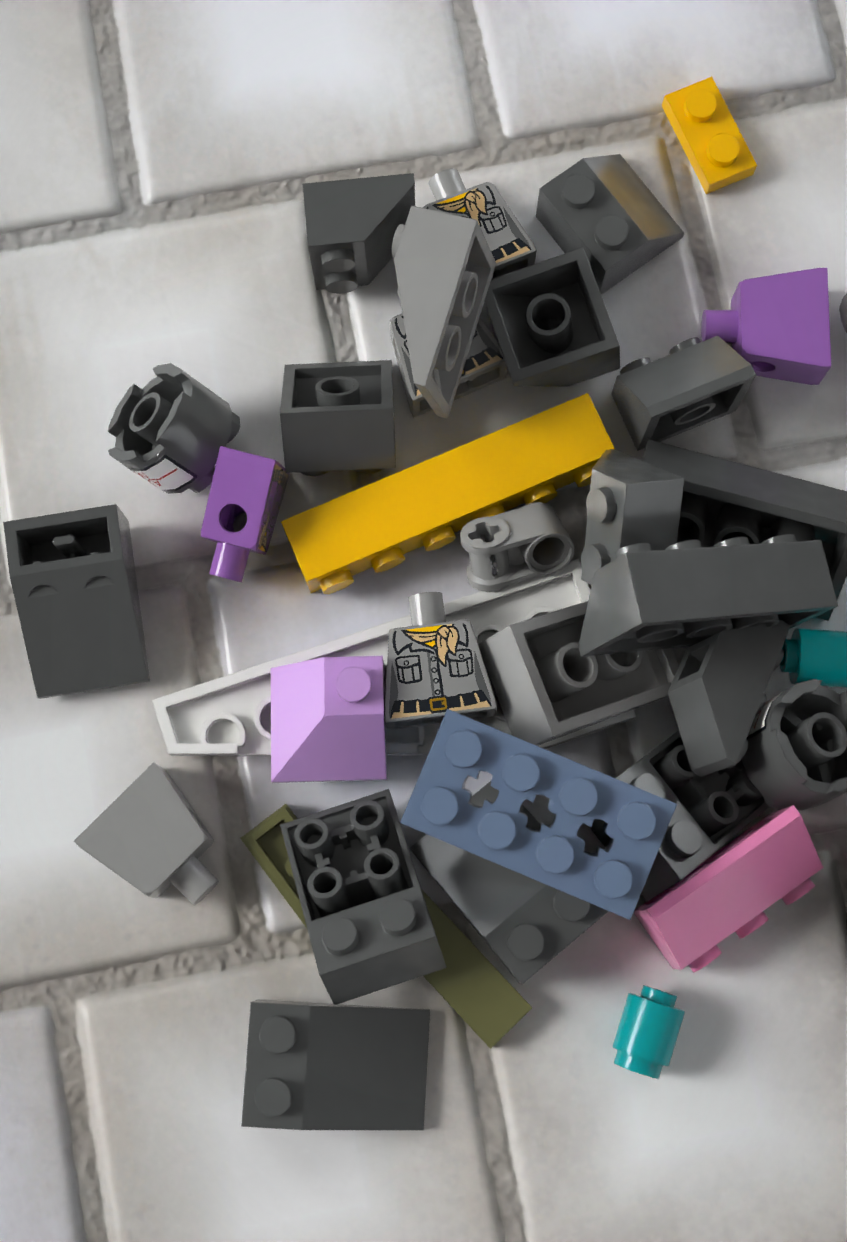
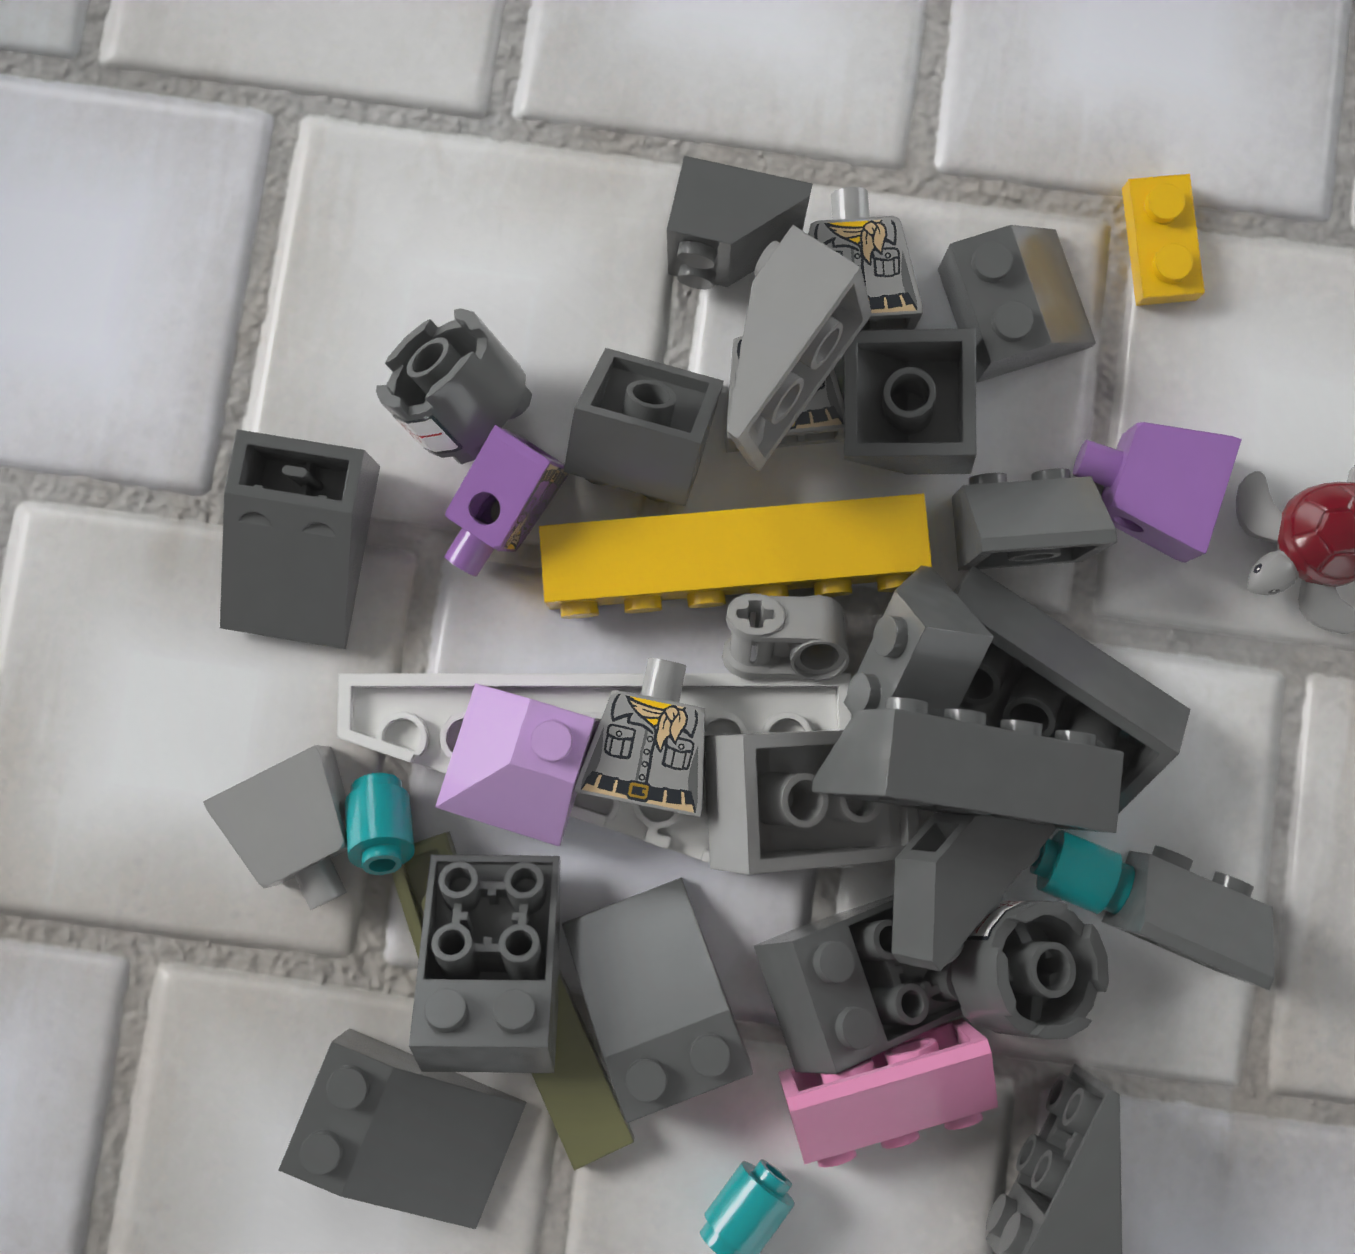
camera: 20 degrees right, 5 degrees up
sand blue brick [400,709,677,920] -> none
none -> teal brick [345,773,415,875]

